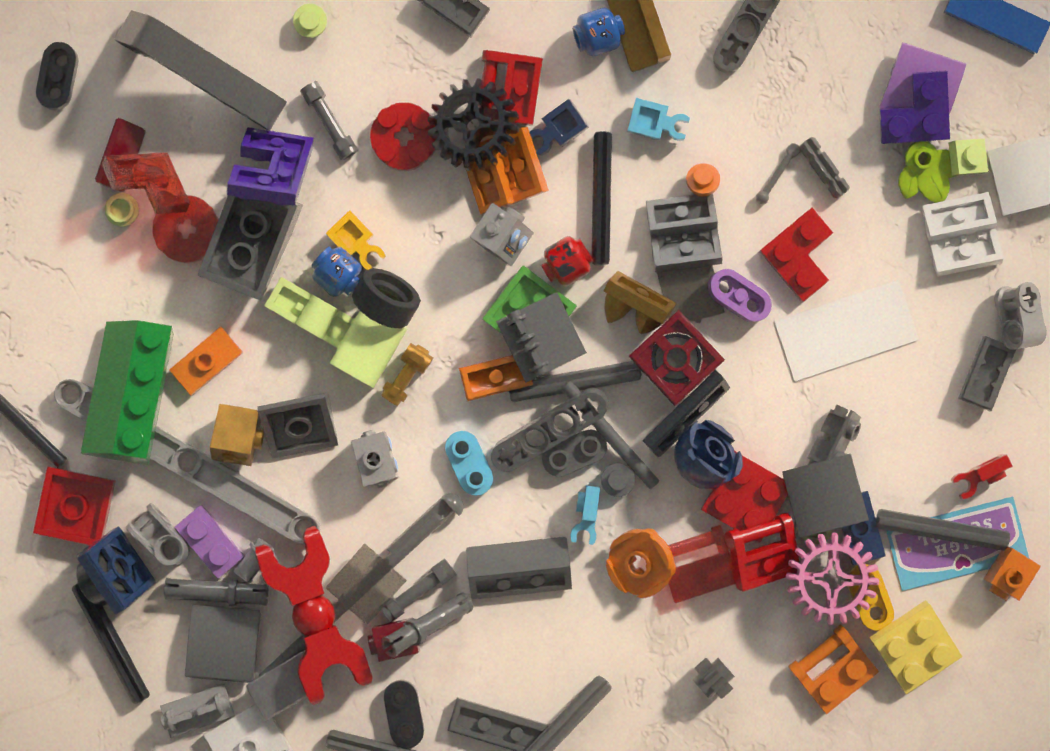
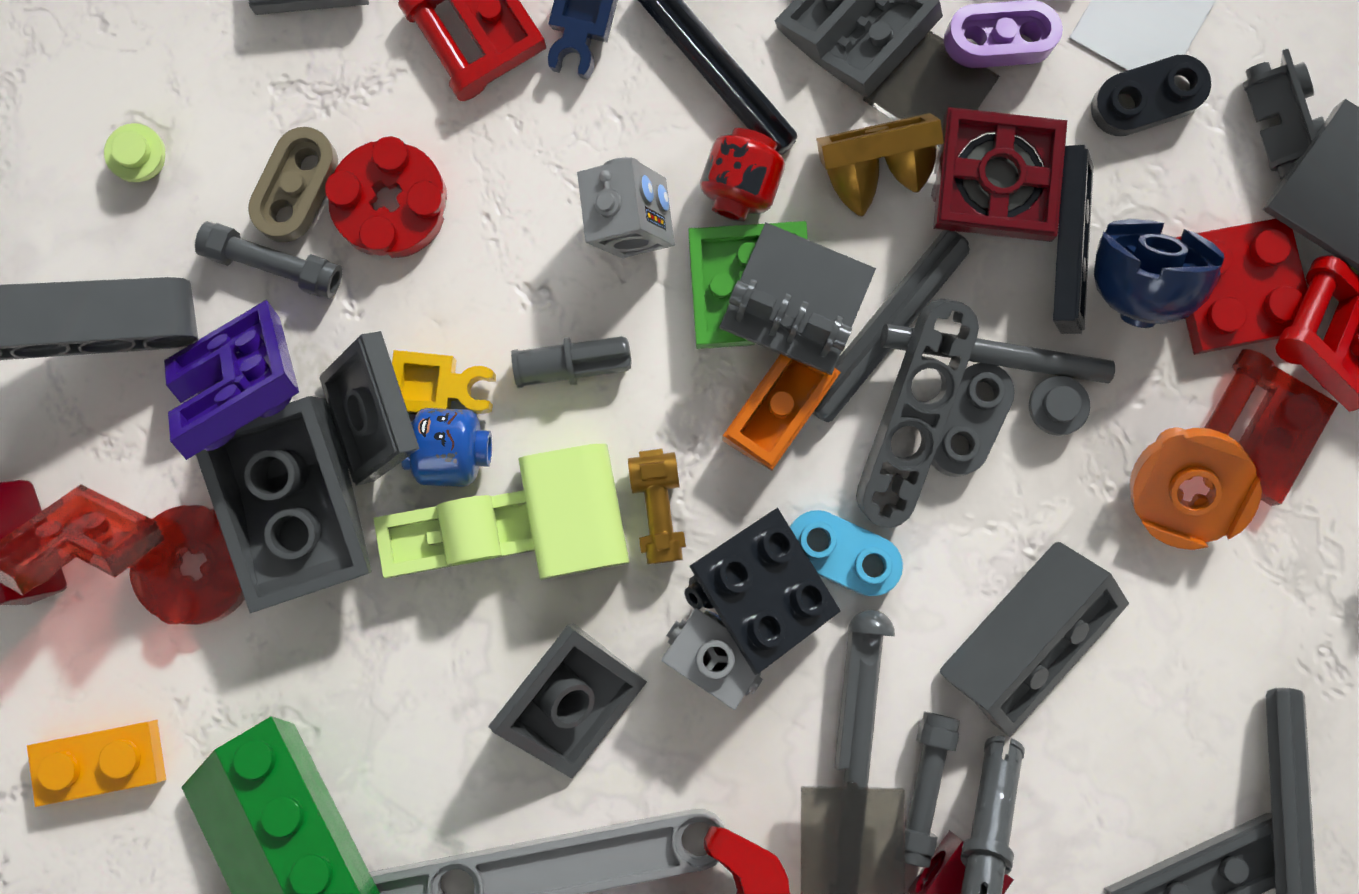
camera: 45 degrees left, 5 degrees down
plate [105,193,139,227] -> none
orange plate [169,327,244,396] -> none
pearl gold head [210,404,264,466] -> none
black tyre [352,268,421,328] -> none
black gear [428,78,519,171] -> none
orange slope [464,127,549,214] -> none
medium azure plate [570,485,600,545] -> none
none -> light orange plate [27,720,166,807]
none -> dark tan plate [248,127,338,242]
none -> dark grey plate [319,331,420,486]
none -> dark grey axle [511,336,632,388]
none -> black hinge [684,507,841,675]
none -> black plate [1091,55,1211,136]

